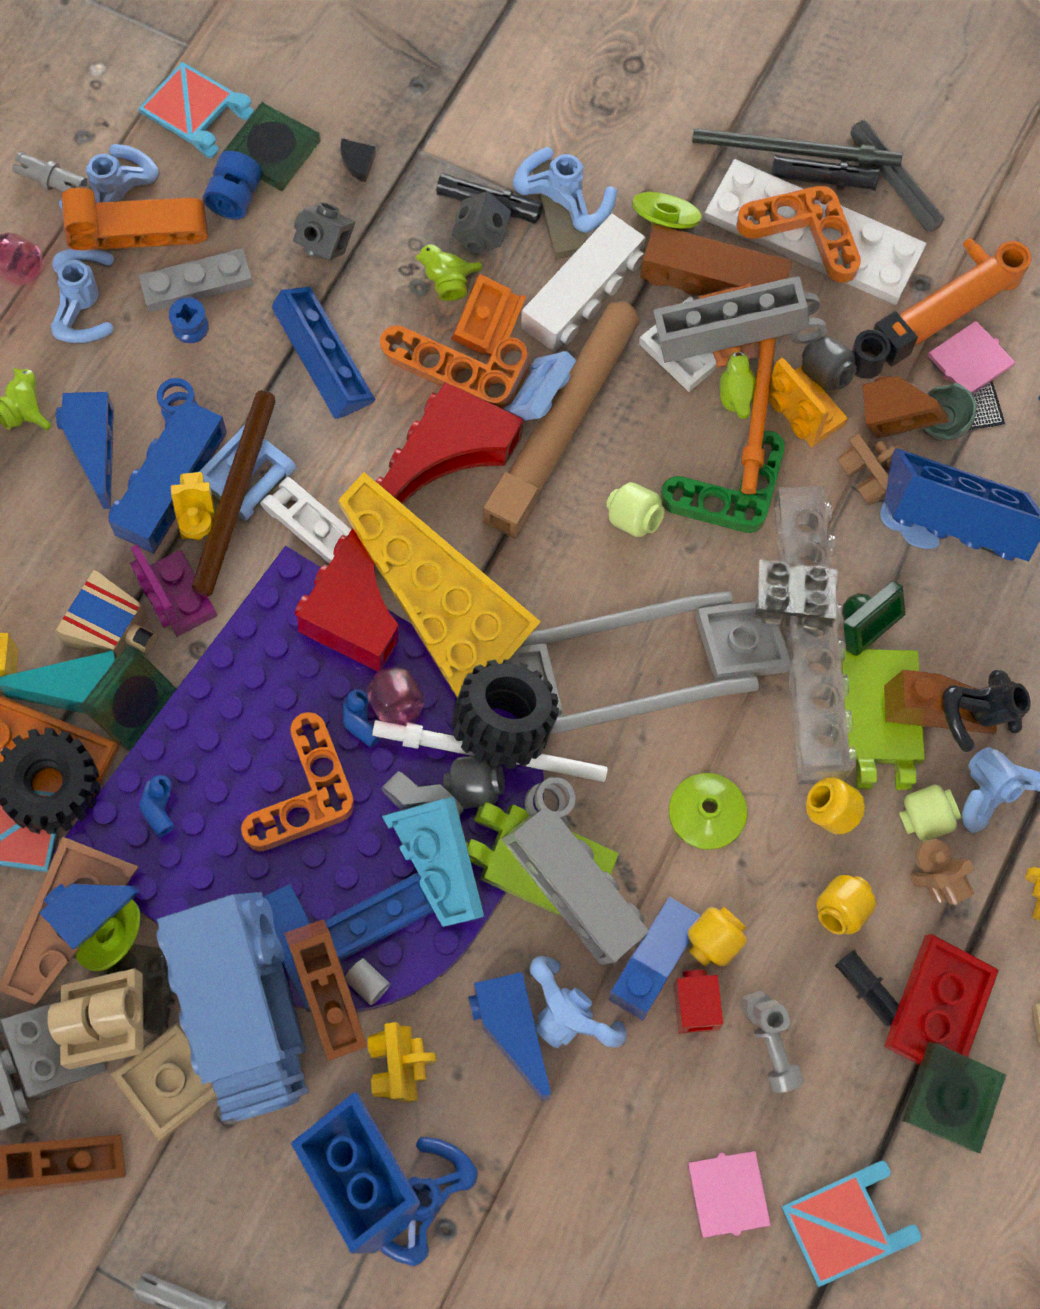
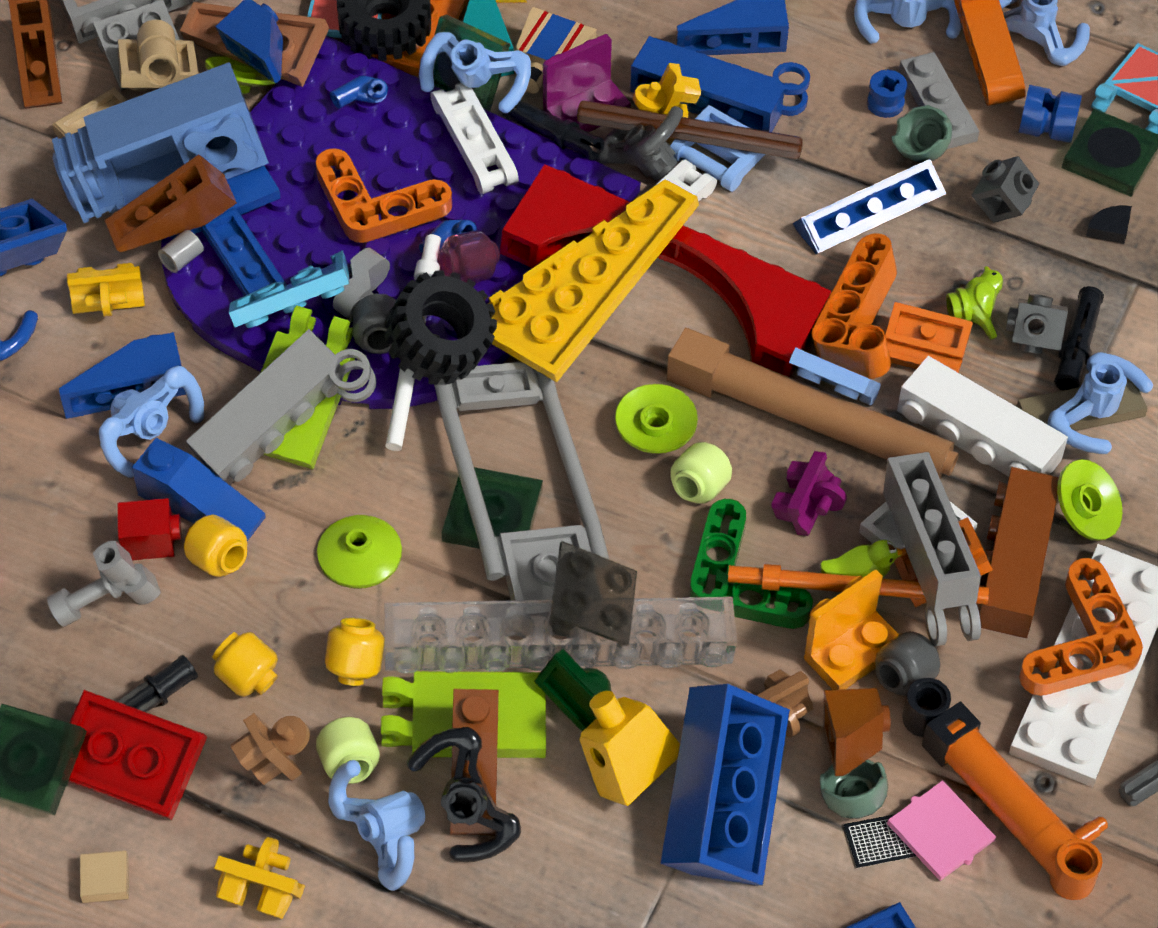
camera: 90 degrees right, 15 degrees down
none -> light blue piece [419,32,531,113]
none -> white plate [431,83,519,195]
none -> clear green tile [441,467,543,549]
none -> black pin [502,99,604,161]
none -> yellow torso [579,691,680,806]
none -> dark grey piece [595,106,683,181]
none -> lime dish [615,384,698,454]
none -> magenta hips [771,451,847,536]
none -> sand green hair [891,105,952,163]

